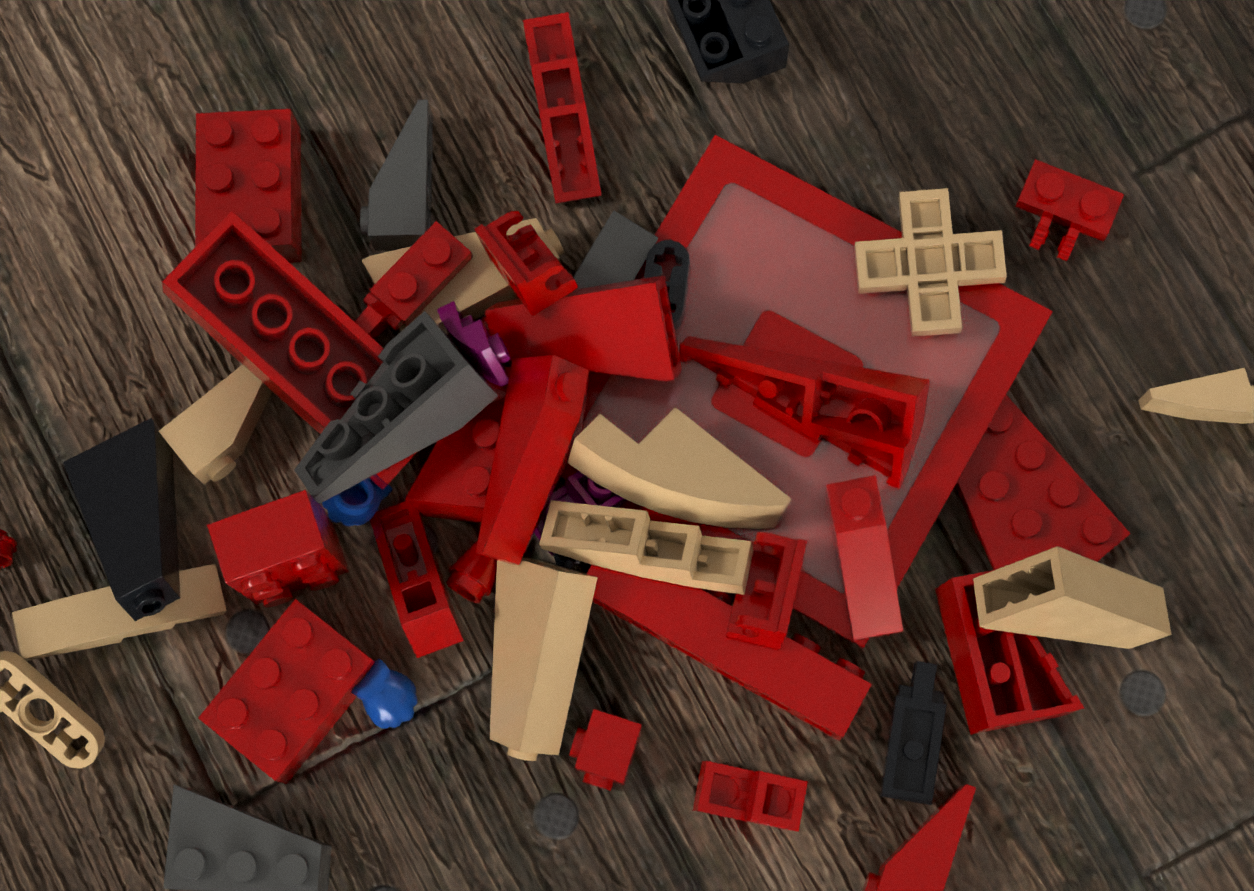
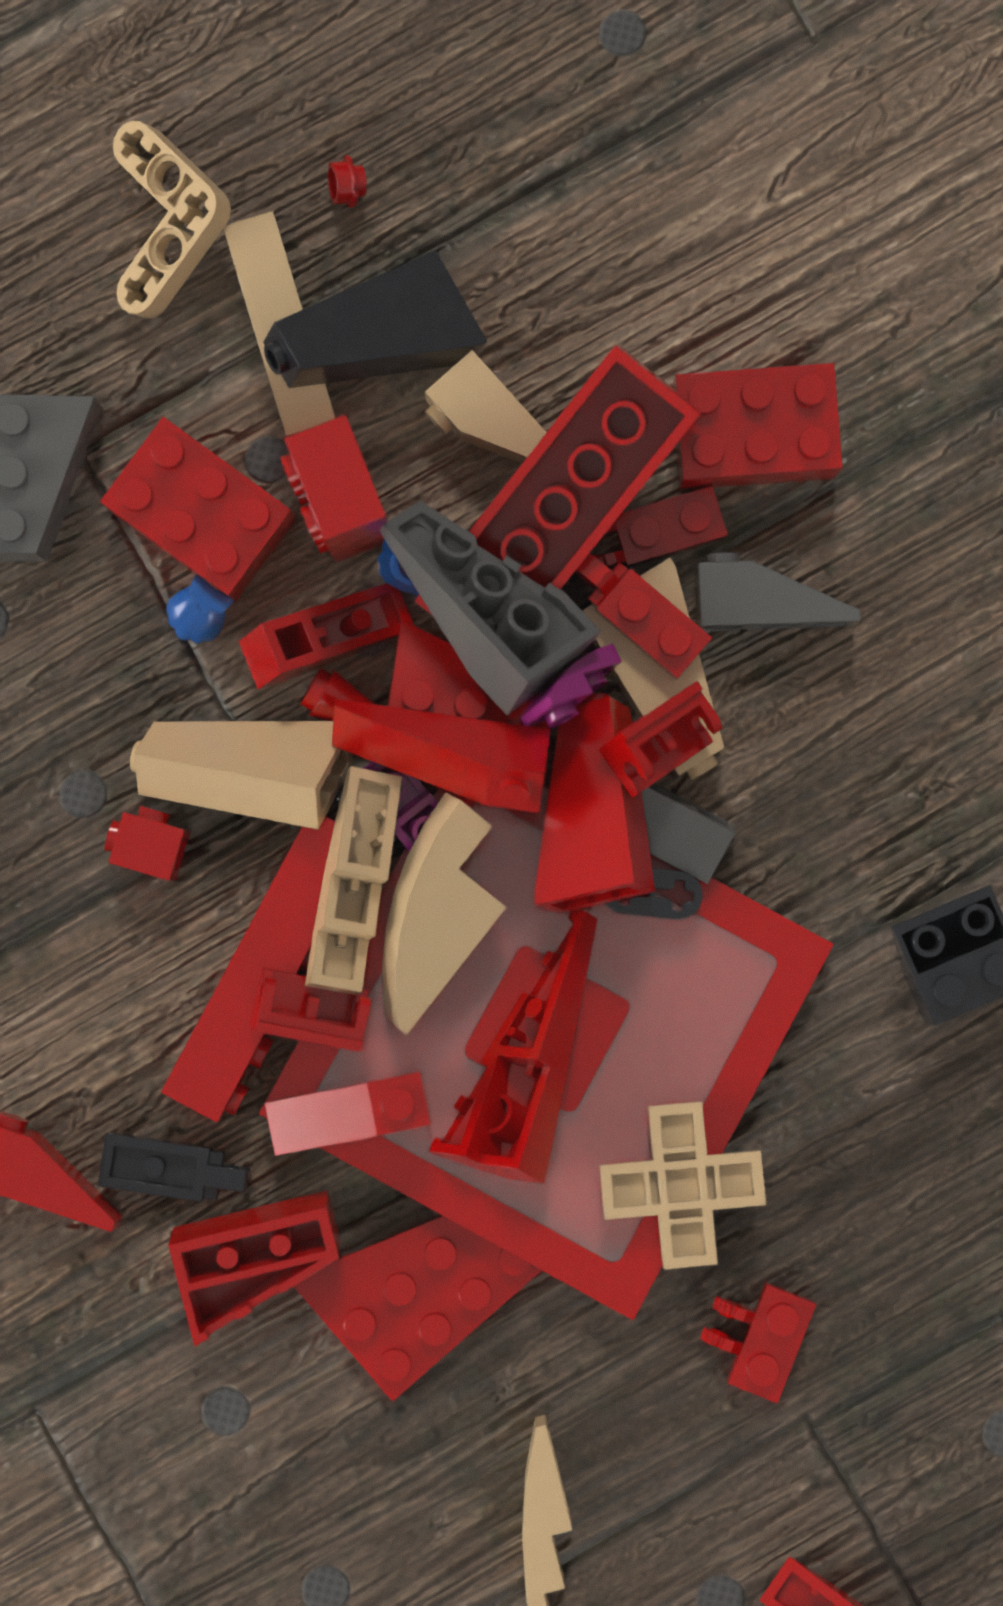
camera: 85 degrees right, 10 degrees up
red slope [523,12,602,204] -> none
red slope [692,761,808,832] -> none
tan slope [973,546,1172,649] -> none
none -> red hinge [594,485,728,569]

